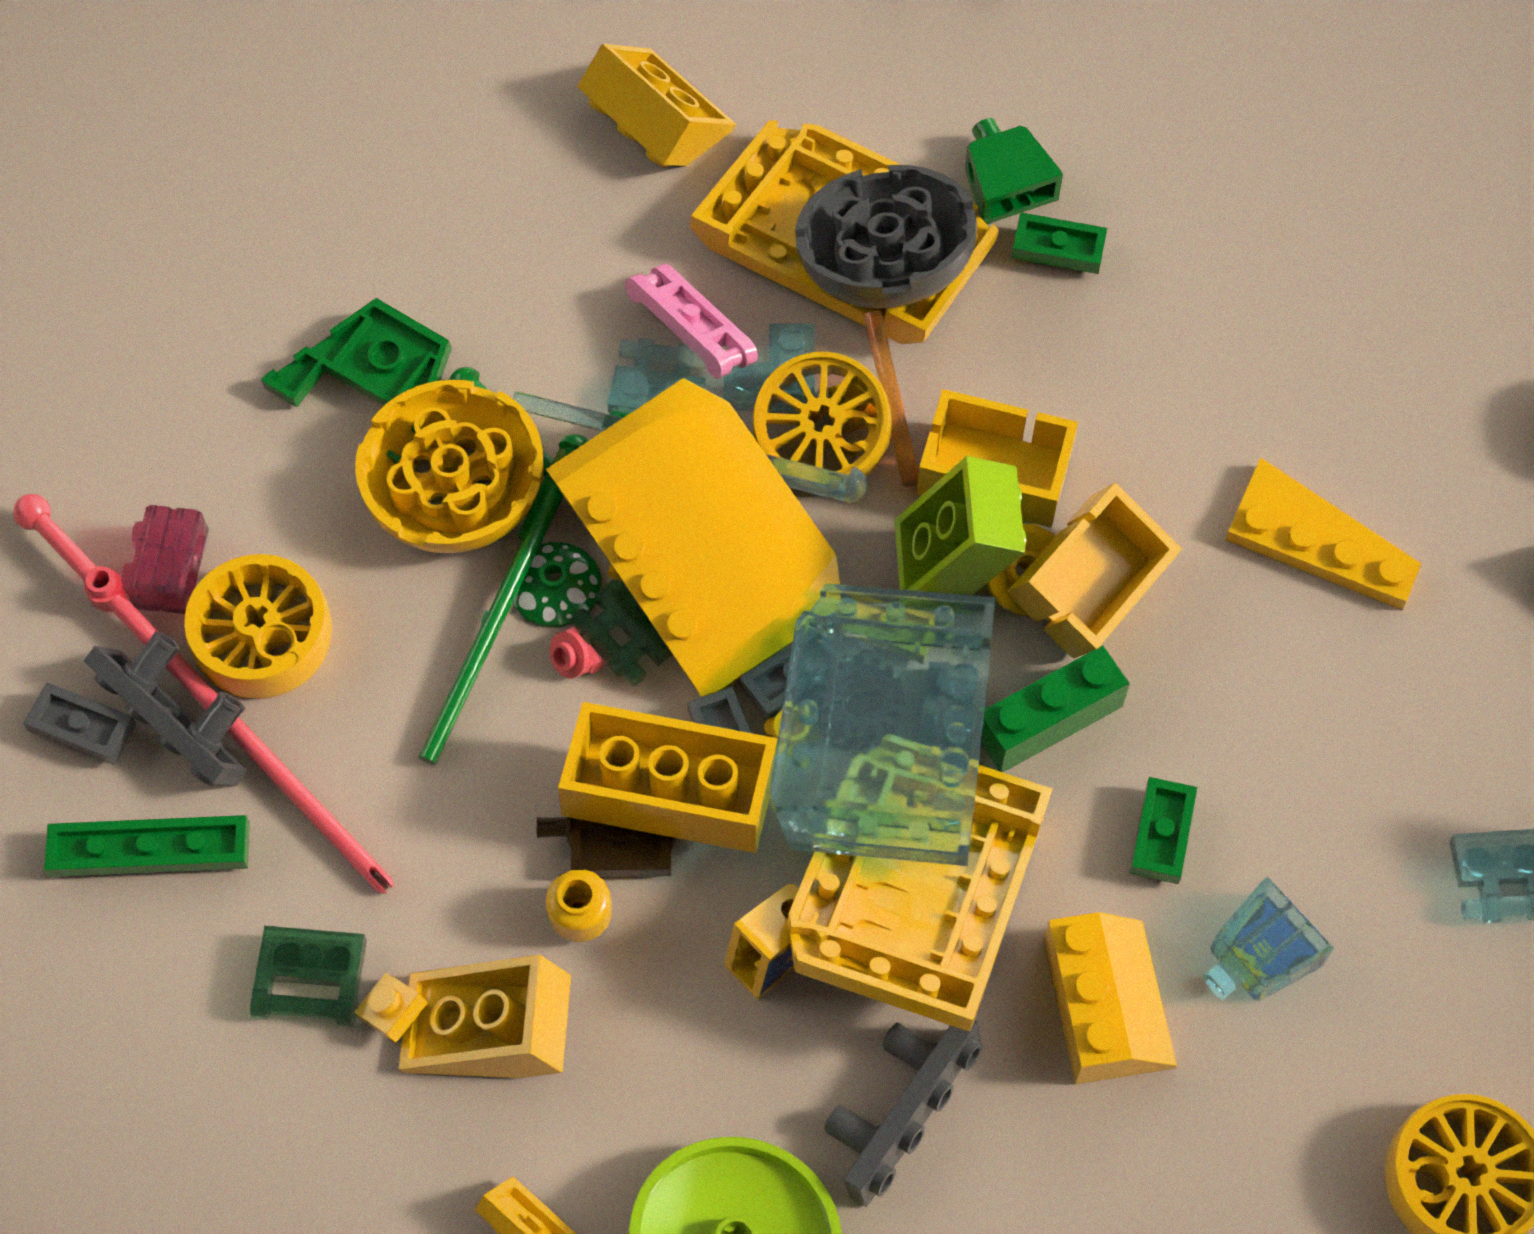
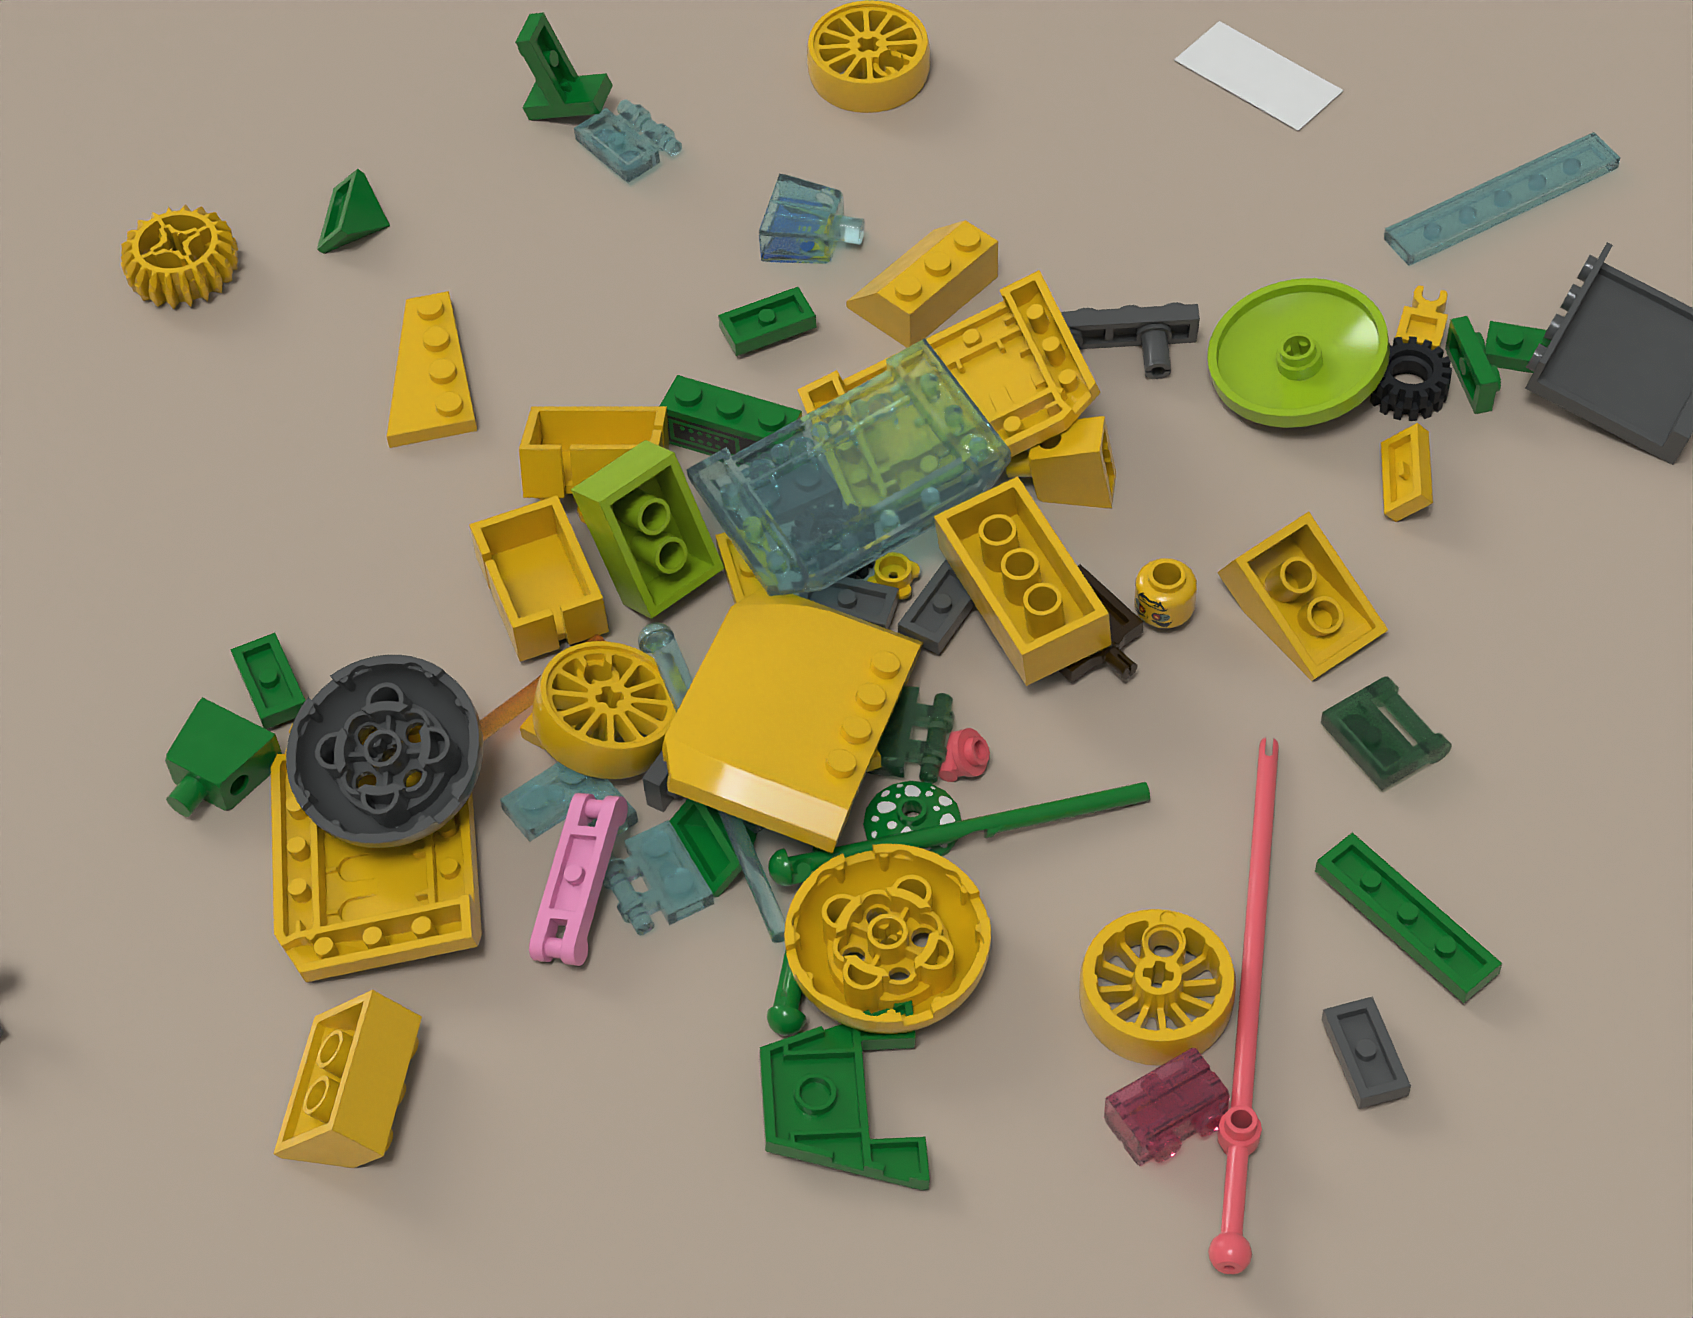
camera: 125 degrees left, 10 degrees down
dark grey plate [84,631,248,786] -> none
yellow plate [354,972,428,1043] -> none

